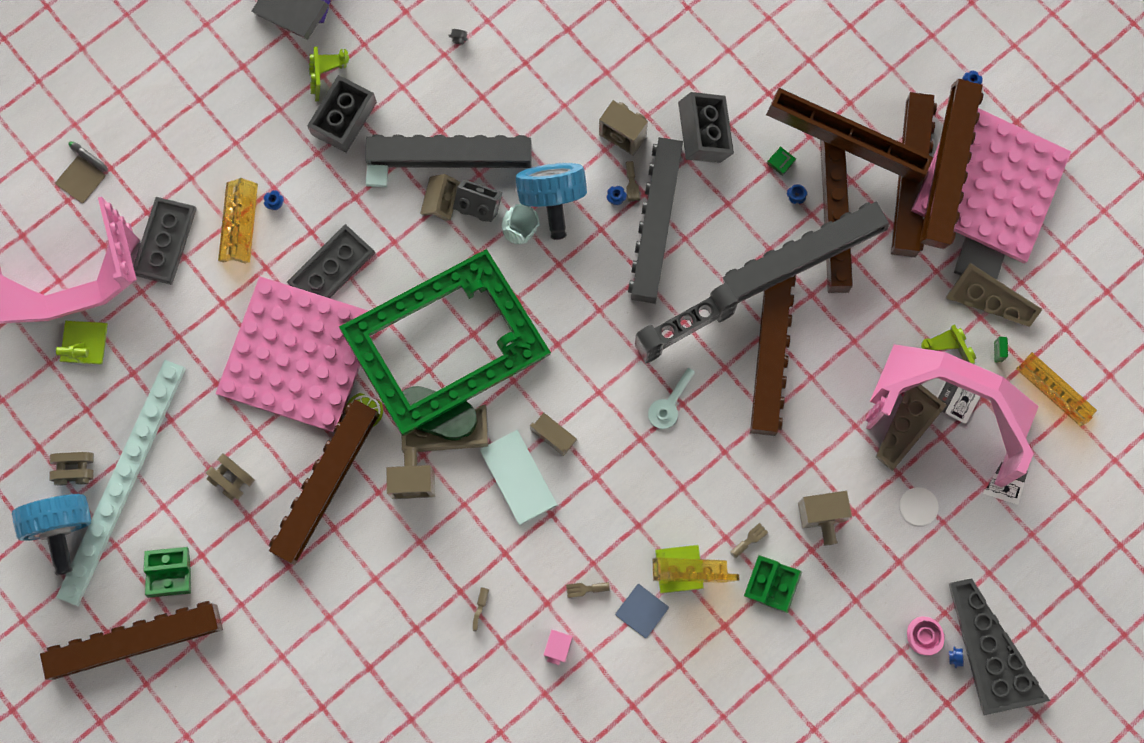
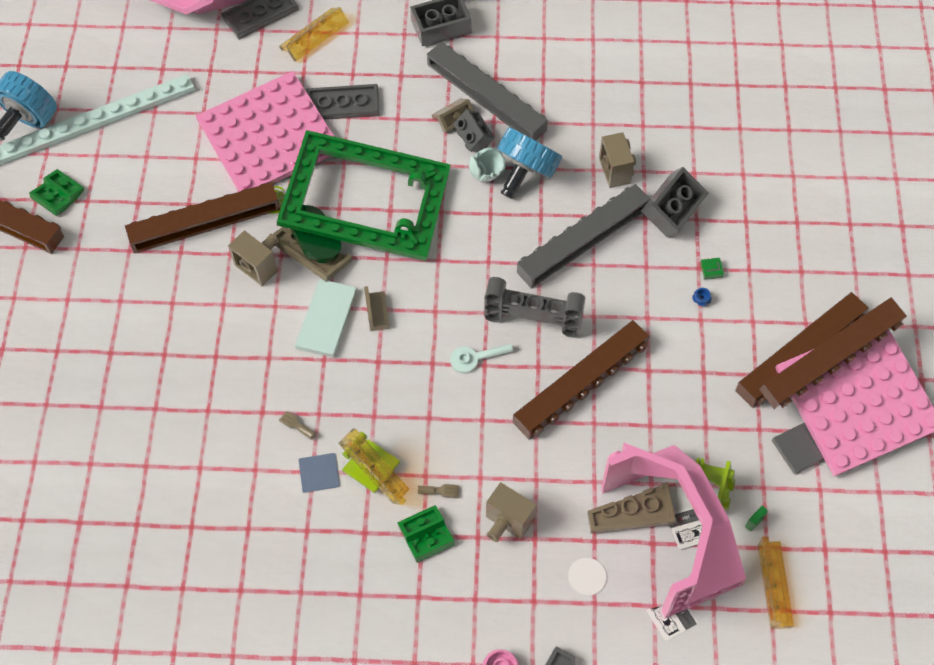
camera: 40 degrees right, 15 degrees down
dark tan brick [49,452,94,486] -> none
lime plate [56,320,108,365] -> none
dark tan brick [206,453,255,500] -> none
blue plate [264,190,284,210] -> none
light aqua tile [366,165,389,187] -> none
dark grey plate [449,29,468,44] -> none
dark tan piece [473,587,489,631] -> none
bright pink brick [544,630,573,665] -> none
blue plate [606,186,627,205] -> none
dark tan piece [626,161,640,202] -> none
dark grey brick [723,201,889,303] -> none
reddish brown brick [766,88,933,184] -> none
reddish brown brick [820,140,853,293] -> none
dark tan wing [946,263,1042,327] -> none
blue plate [962,71,983,84] -> none

